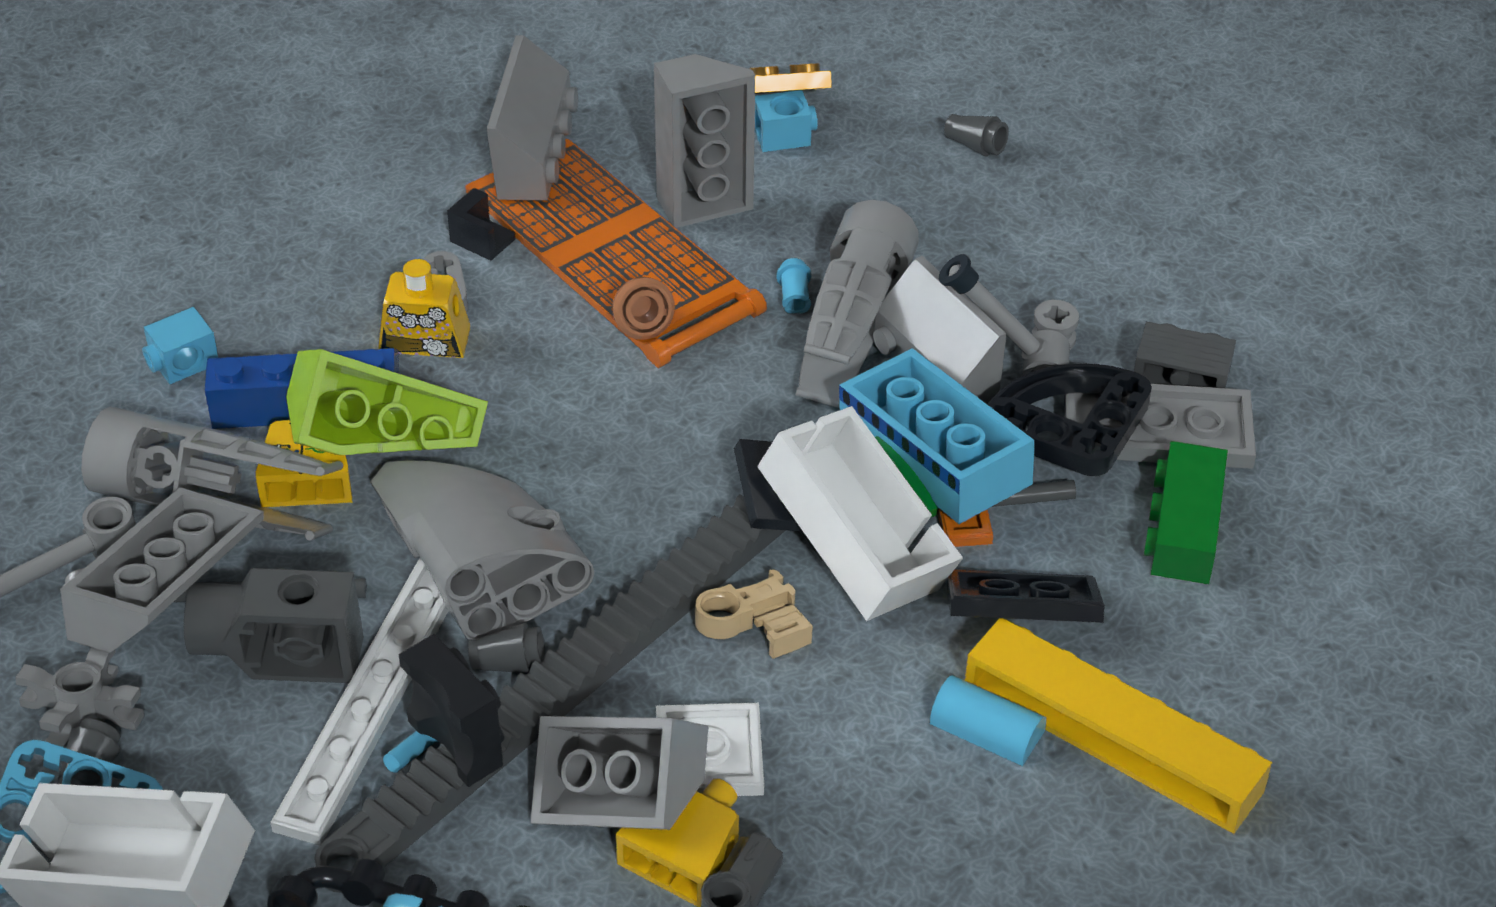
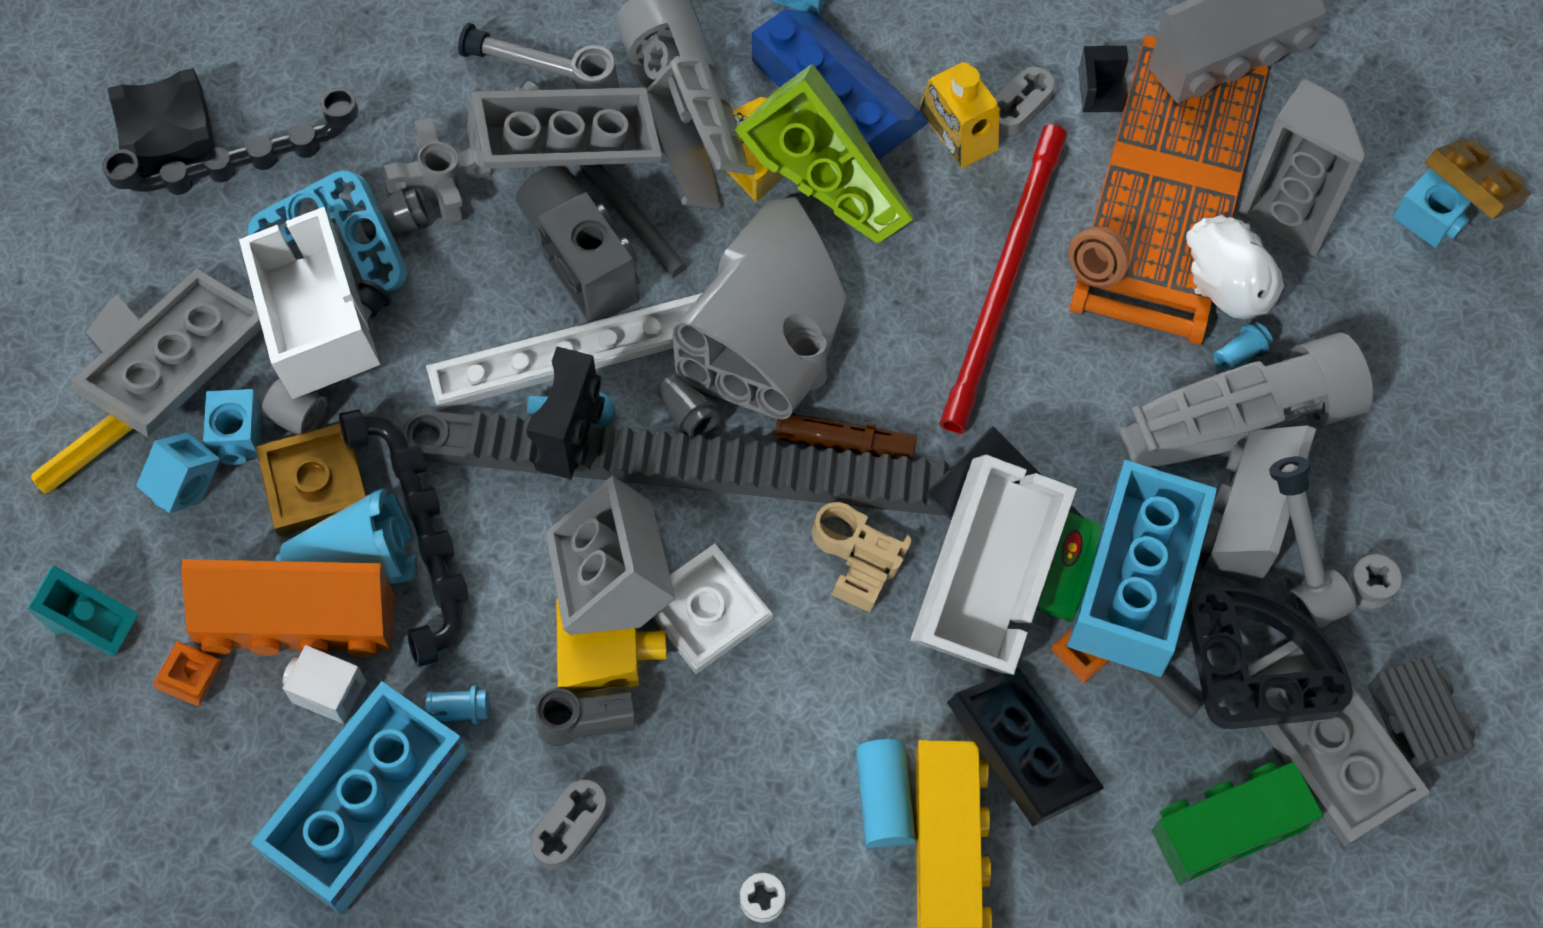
camera: 55 degrees right, 20 degrees up
none -> white bush [740,873,785,923]
none -> reddish brown pin [775,413,917,461]
none -> red piece [939,124,1067,434]
none -> white piece [1186,215,1284,319]

